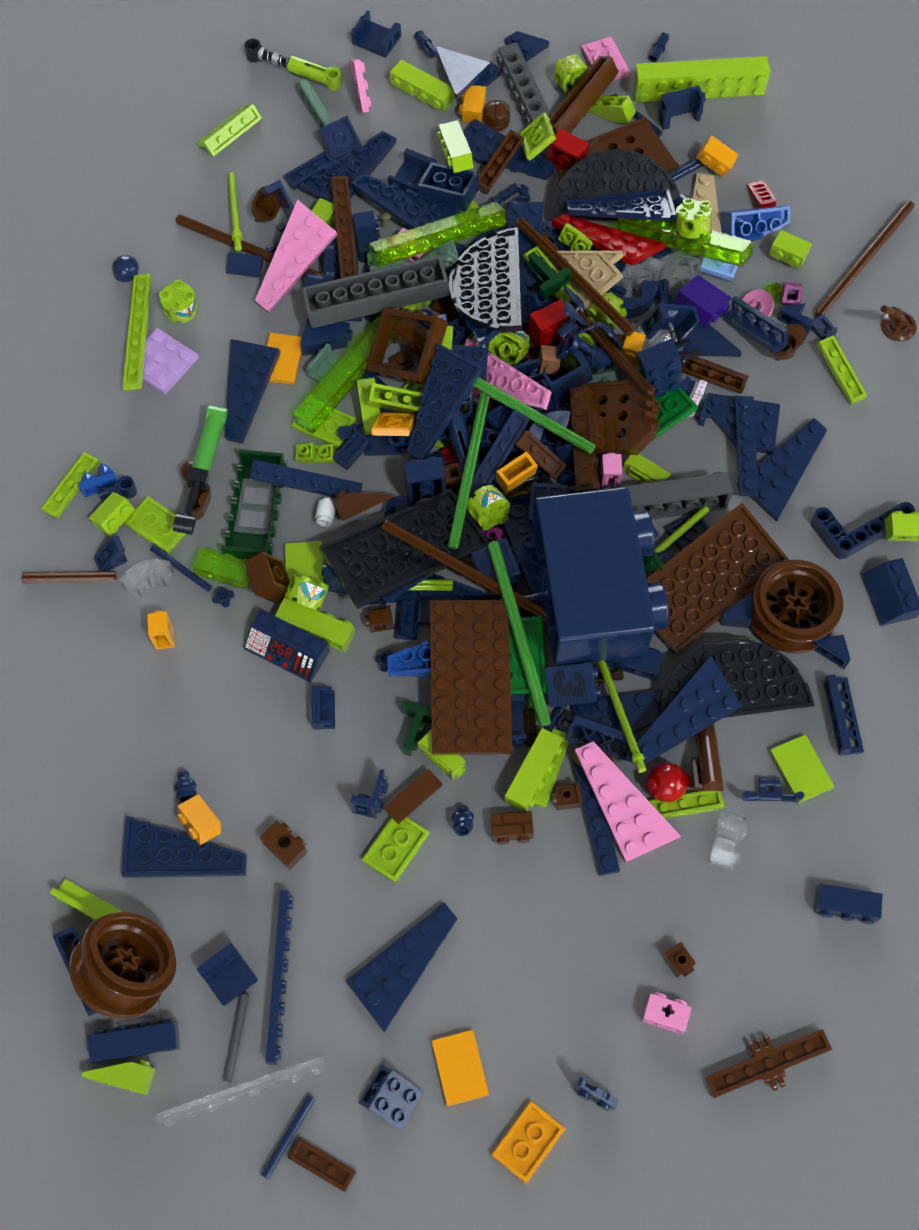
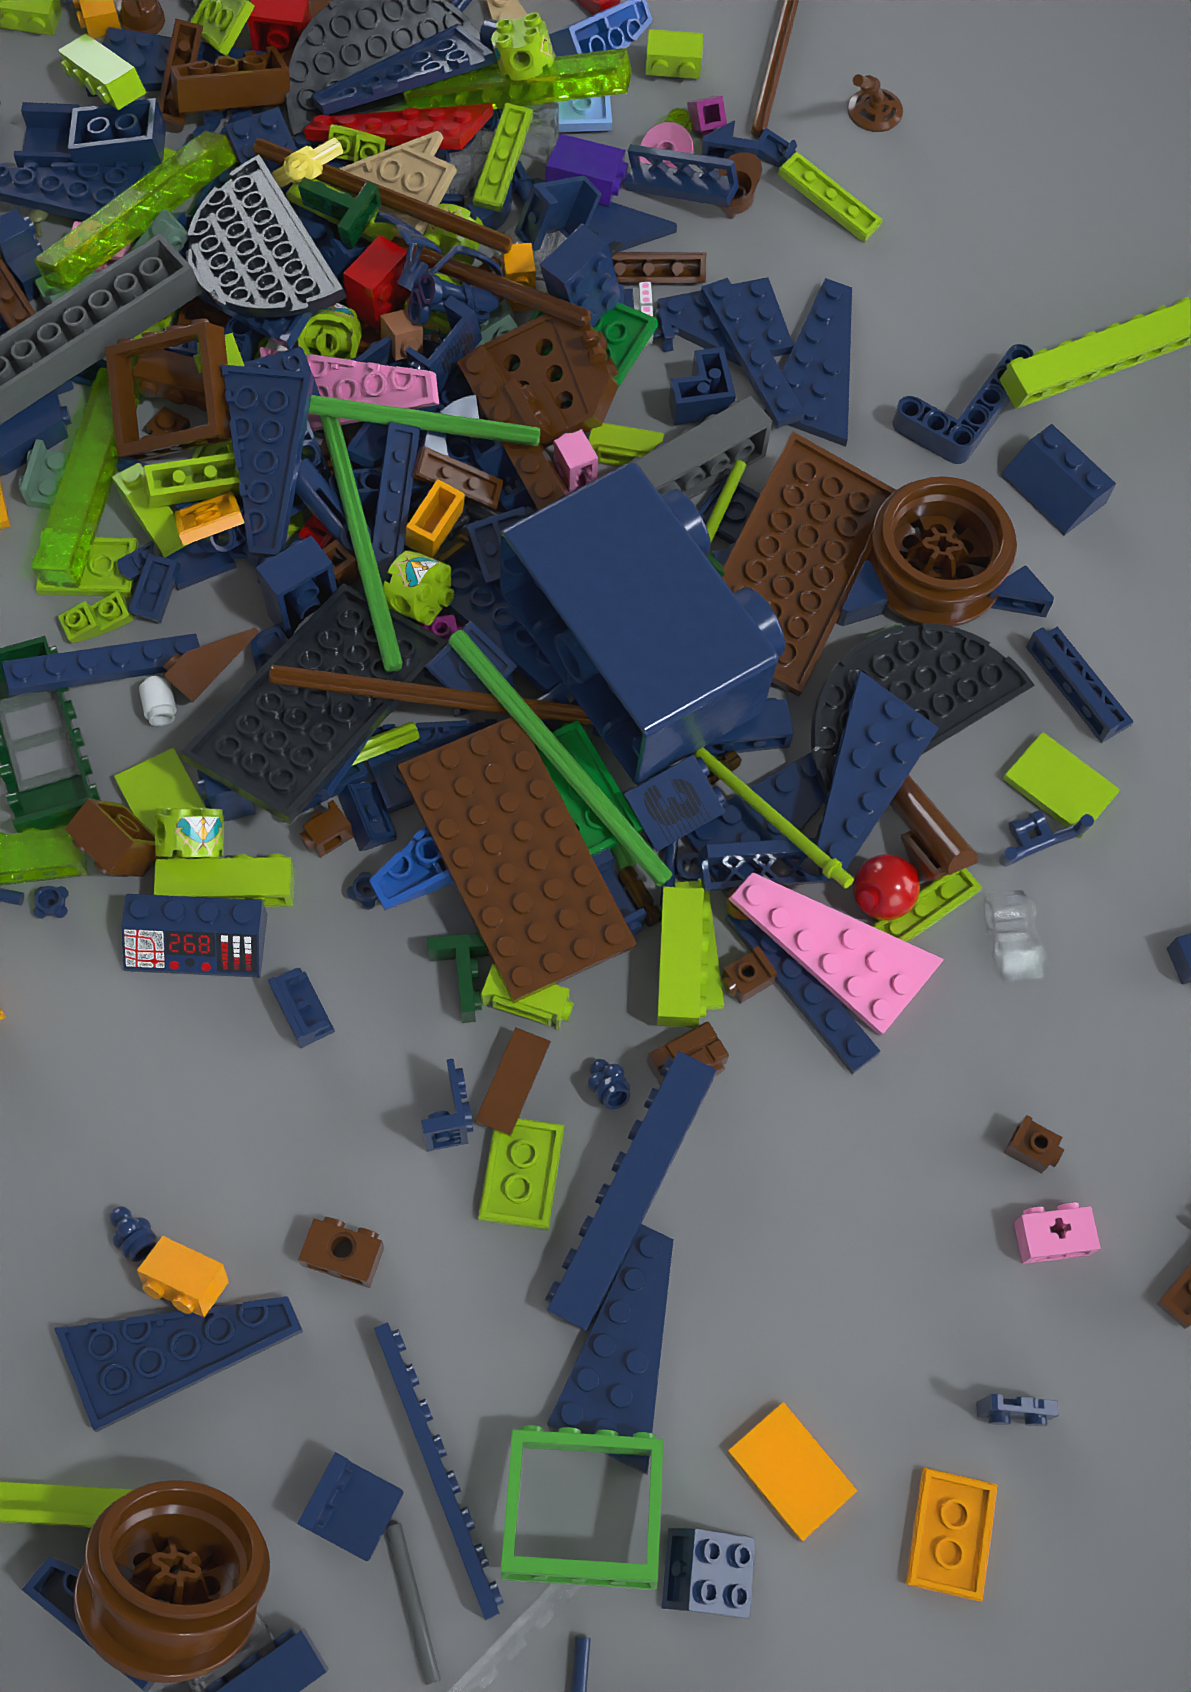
camera: 30 degrees left, 0 degrees up
none -> reddish brown wedge [170,46,290,114]
none -> light yellow bush [272,138,343,187]
none -> lime tile [473,103,533,212]
none -> bright green window [501,1425,663,1590]
none -> dark blue brick [545,1051,717,1331]
none -> dark blue brick [669,347,736,425]

